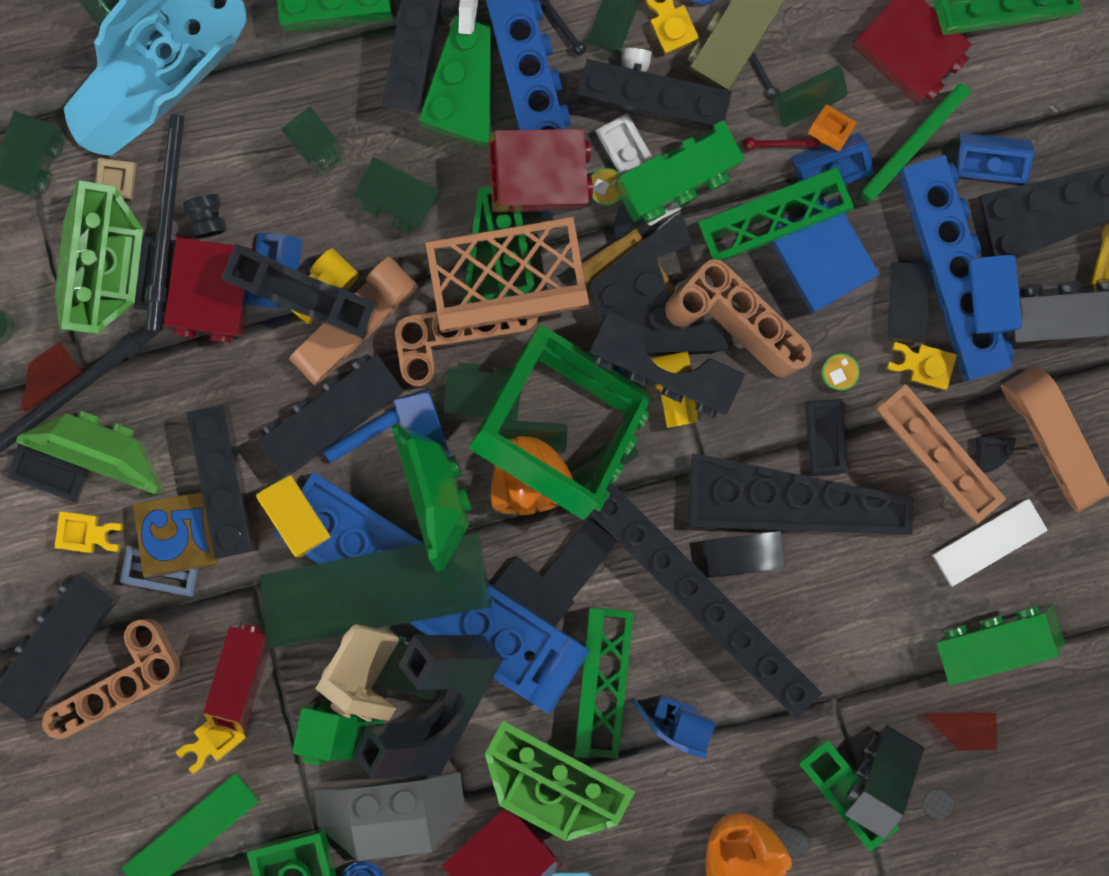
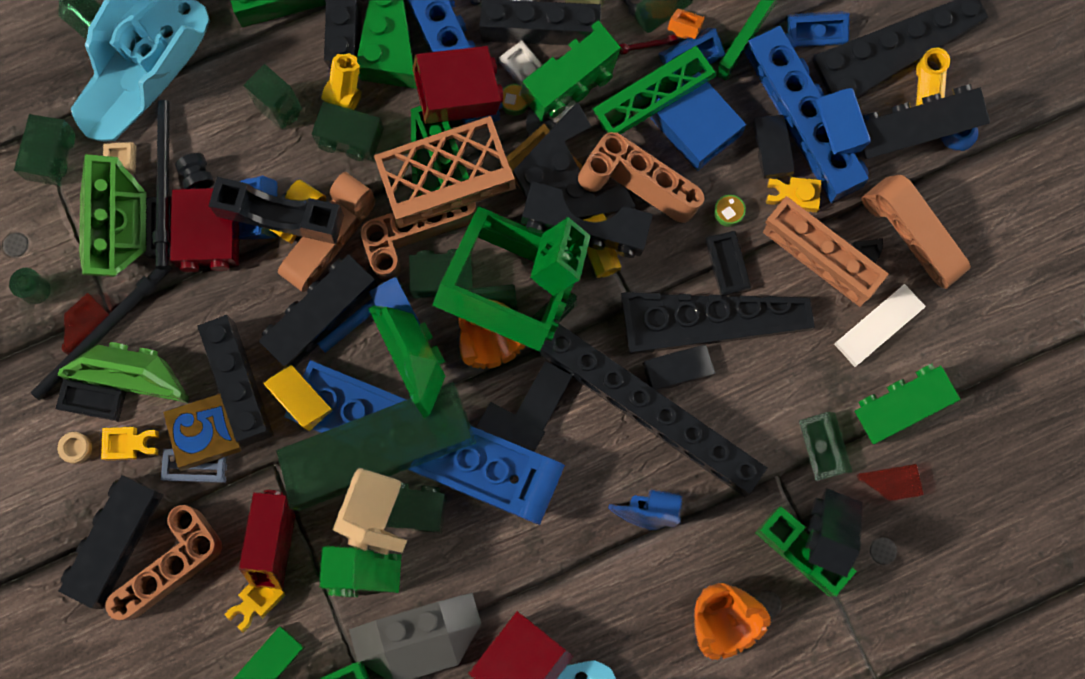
camera: 10 degrees left, 10 degrees down
black arch [353,635,503,779] -> none
bright green wedge [485,720,635,841] -> none
green fence [574,606,634,759] -> none
none -> tan tile [57,432,92,464]
none -> yellow piece [322,53,361,114]
none -> green brick [530,217,590,296]
none -> clear green slope [799,412,852,481]

